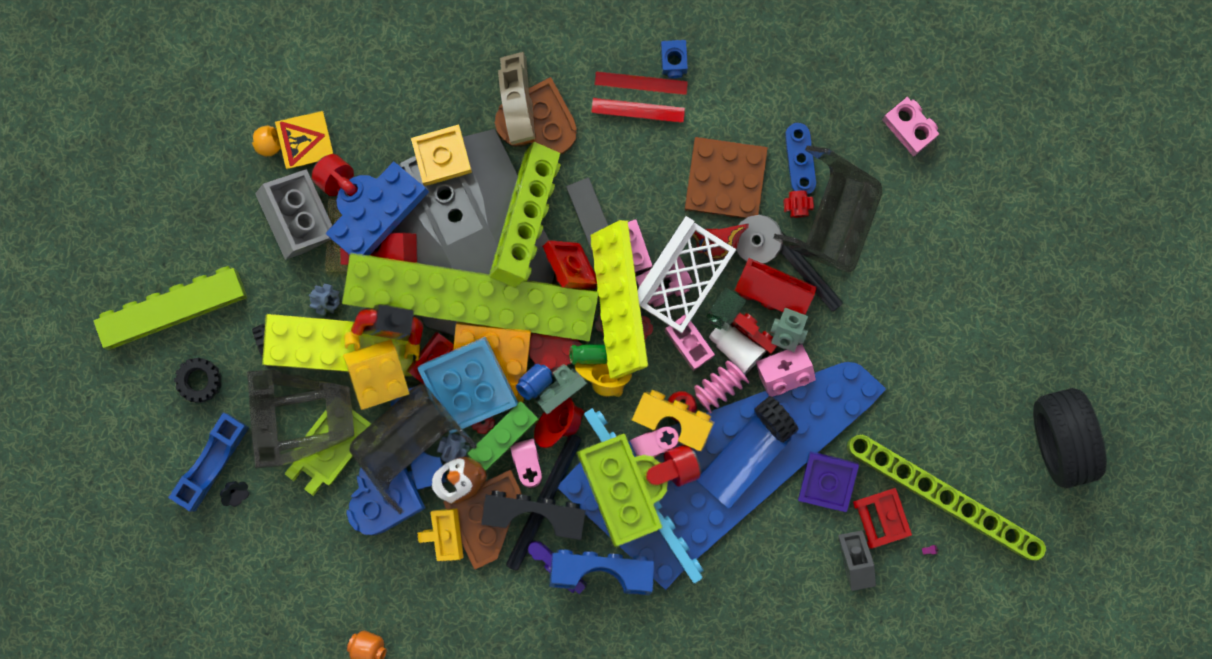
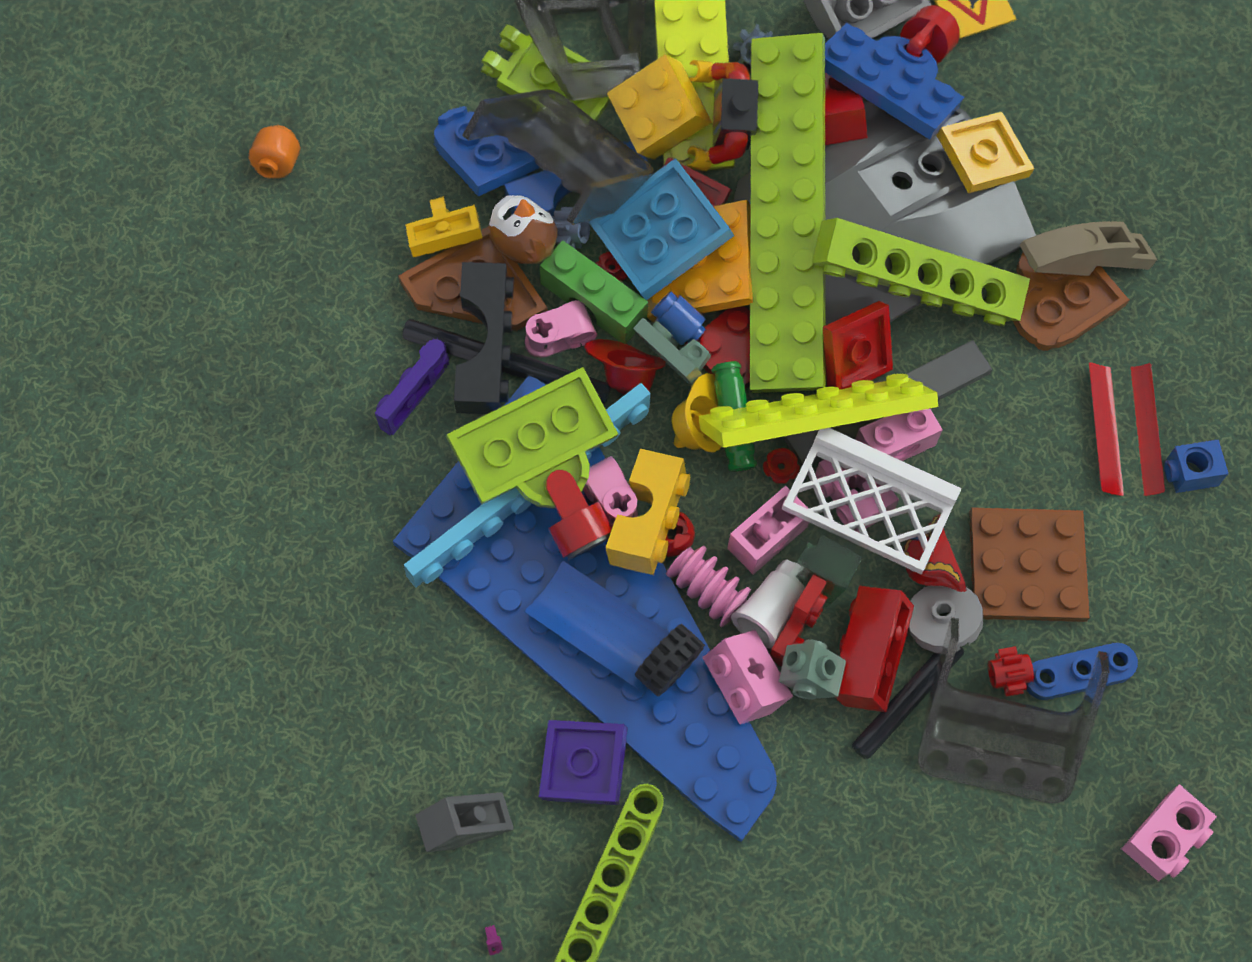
camera: 80 degrees right, 15 degrees down
blue arch [549,550,654,595] -> none
red plate [853,488,912,549] -> none

